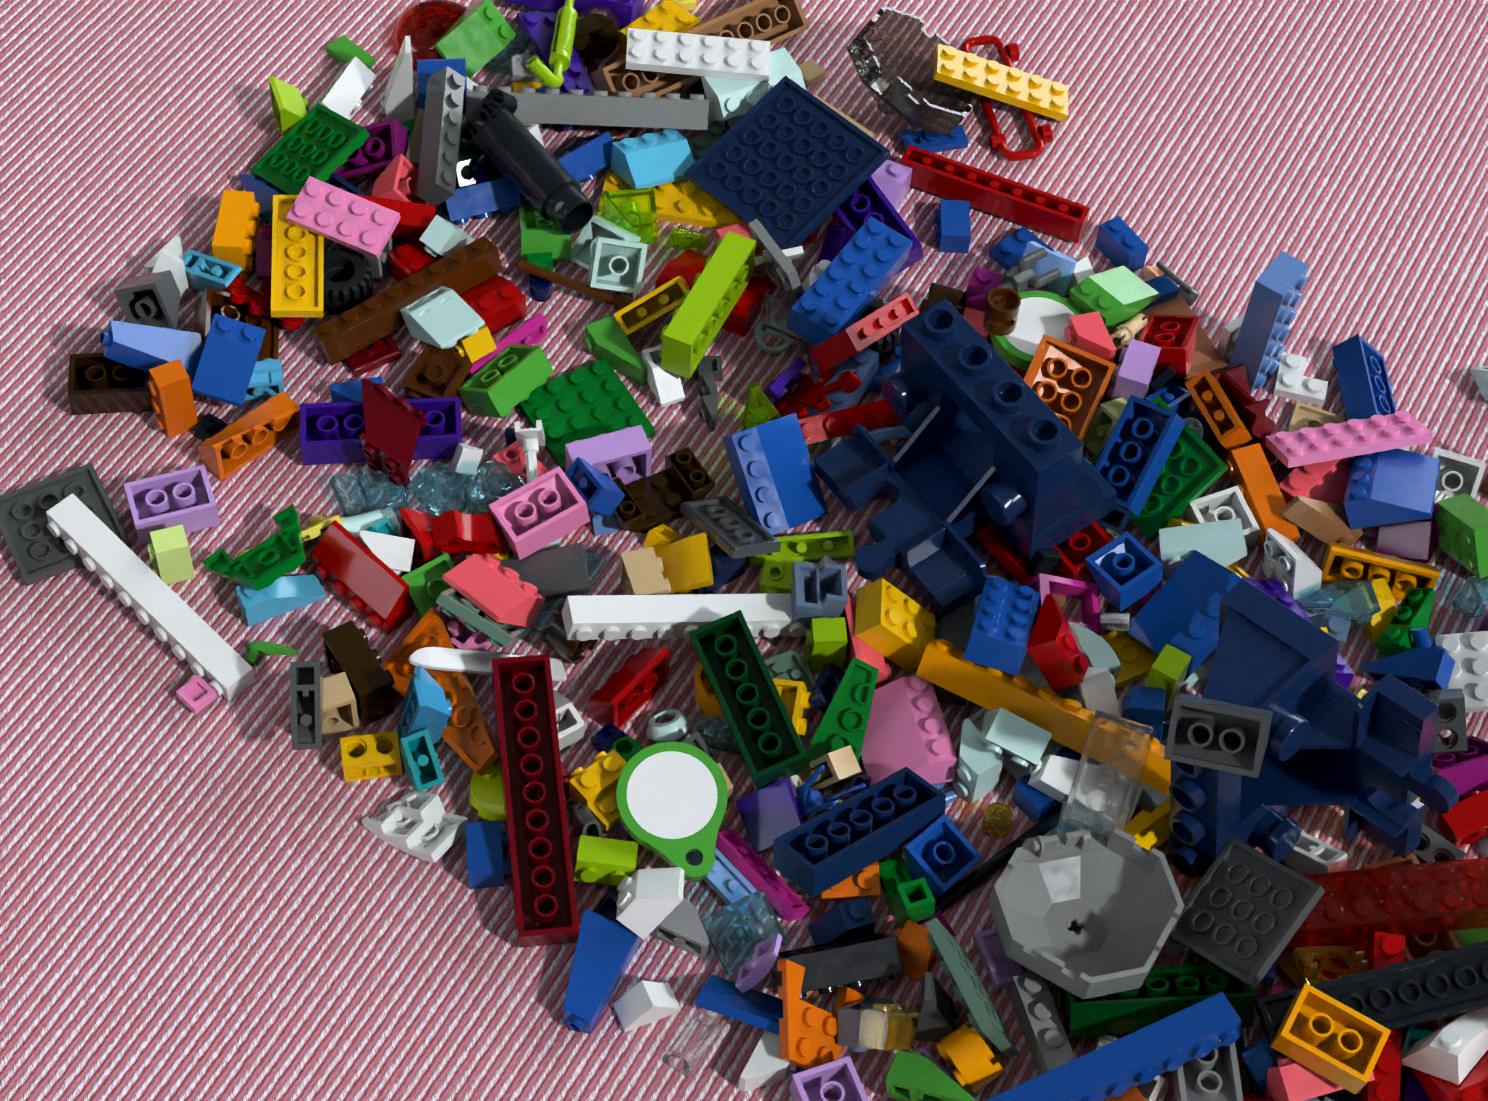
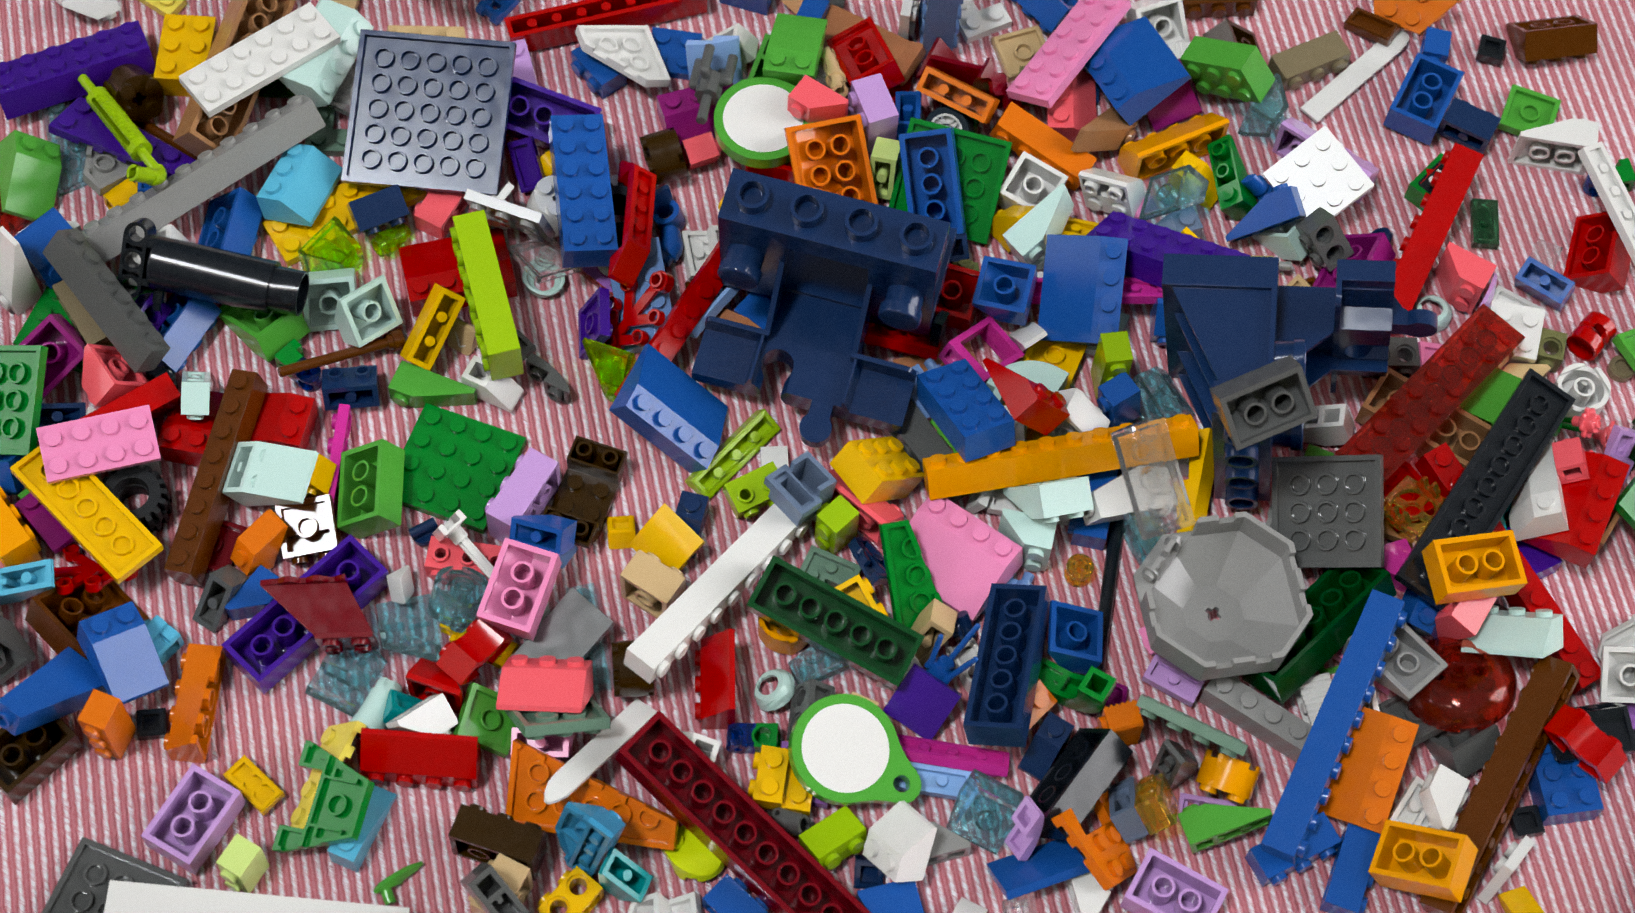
camera: 40 degrees left, 10 degrees up
dark grey tile [680,496,781,559] -> none
reddish brown wheel [983,287,1021,336] -> none
black tile [1149,363,1177,391] -> none
none -> dark grey slope [192,564,249,634]
none -> yellow plate [223,755,285,816]
none -> orange slope [230,509,288,576]
none -> dark blue brick [322,365,380,411]
none -> dark blue brick [347,184,410,237]
none -> white plate [575,25,671,87]
none -> white tile [966,490,993,514]

